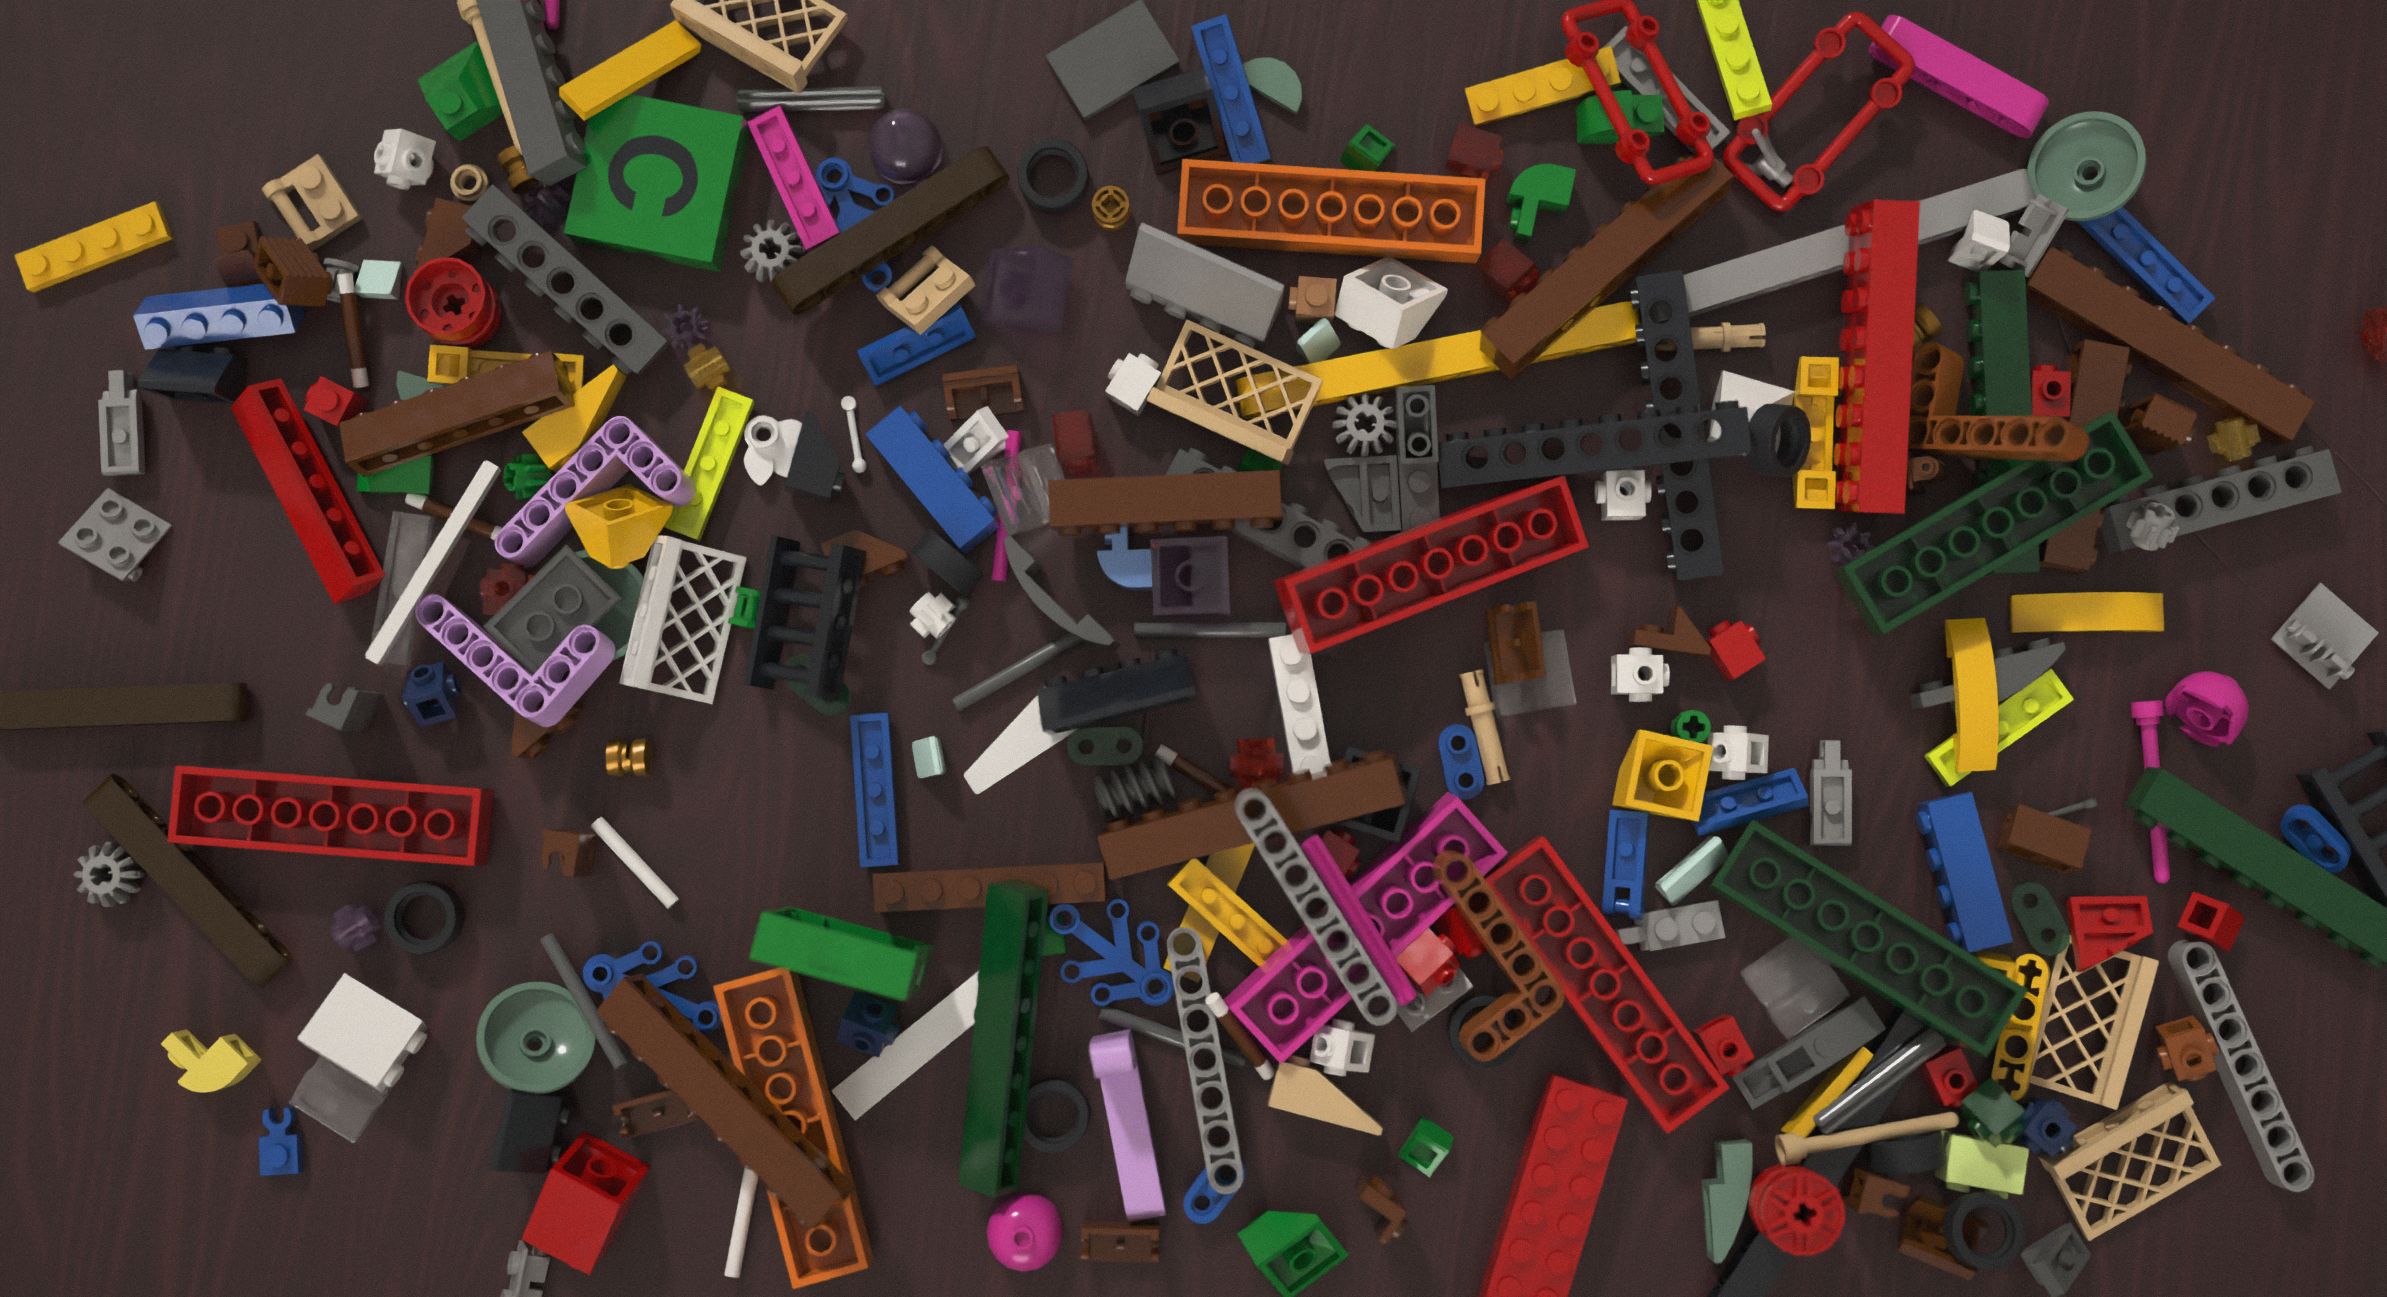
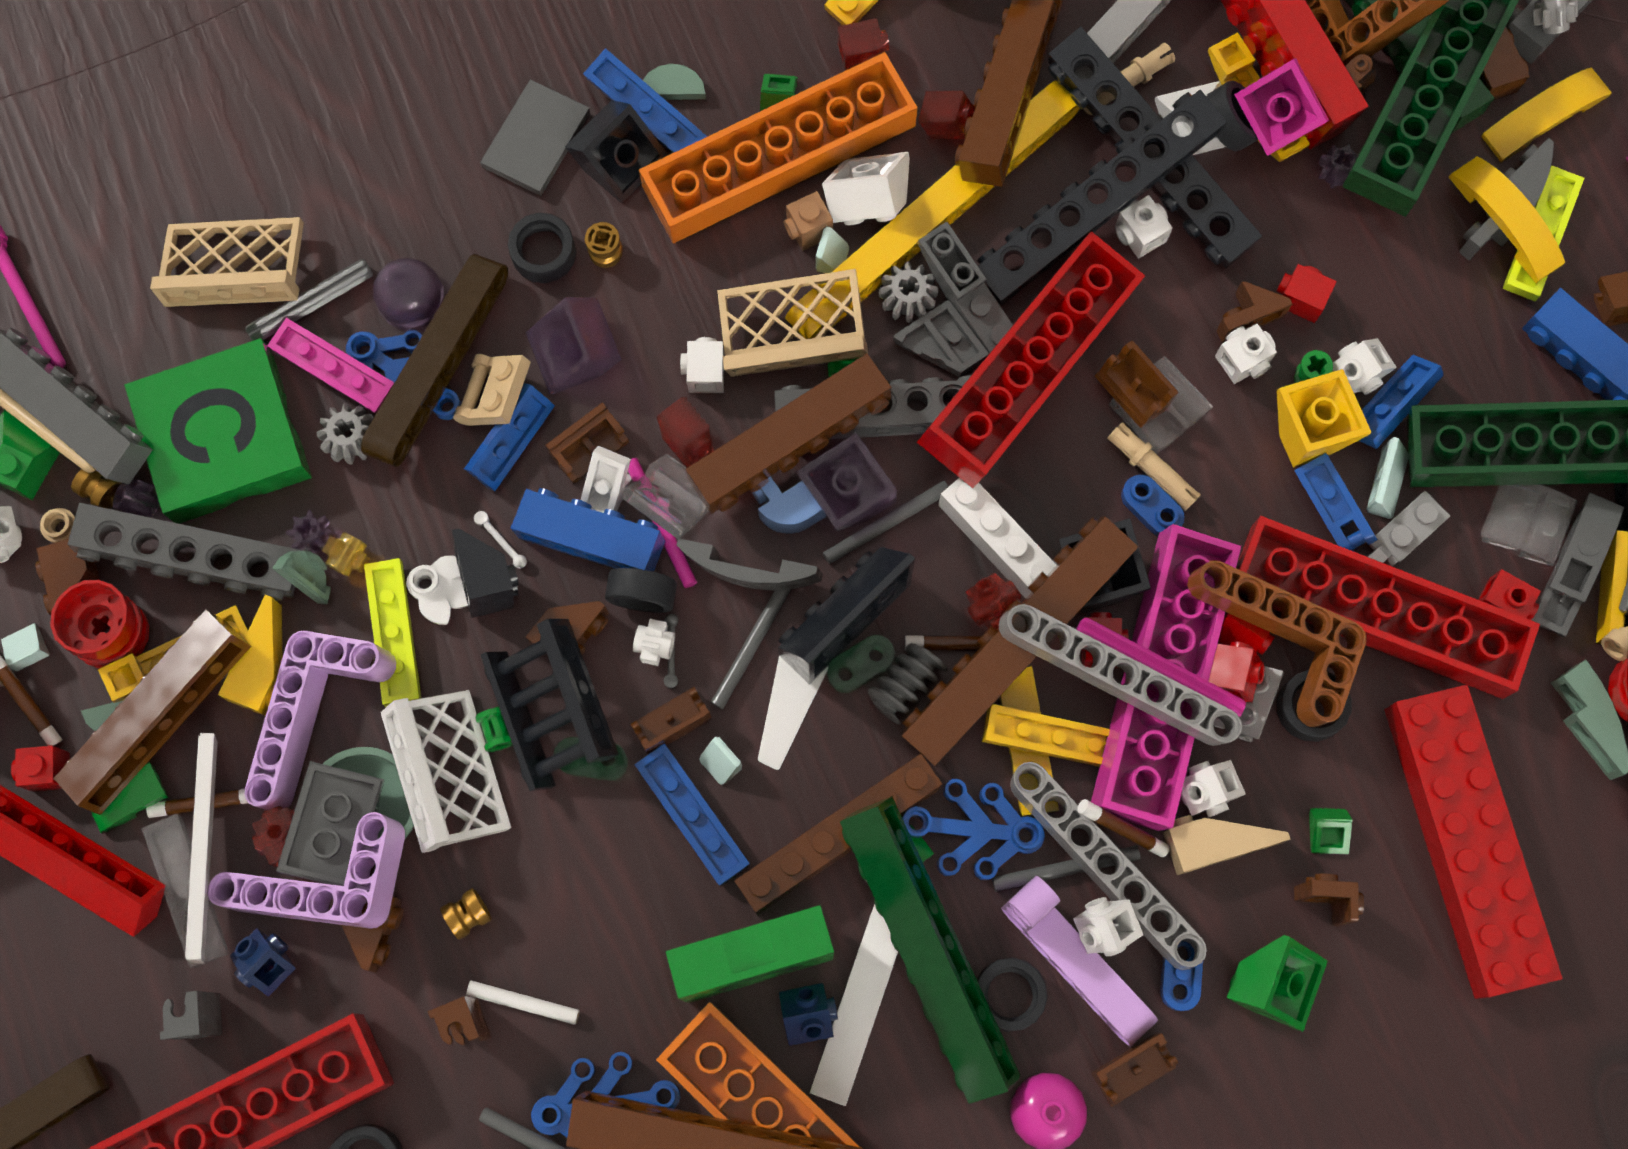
camera: 35 degrees left, 10 degrees down
green gear [503,454,551,499] -> none
yellow tile [559,20,701,121] -> none
yellow slope [564,484,673,569] -> none
light grey slope [1125,223,1284,349] -> none
green brick [1505,164,1576,244] -> none
light grey hinge [1810,740,1852,846] -> none
none -> sand green tile [272,550,331,604]
none -> reddish brown hinge [630,687,712,755]
none -> white brick [1073,897,1143,956]
none -> dark pink slope [1234,58,1329,156]

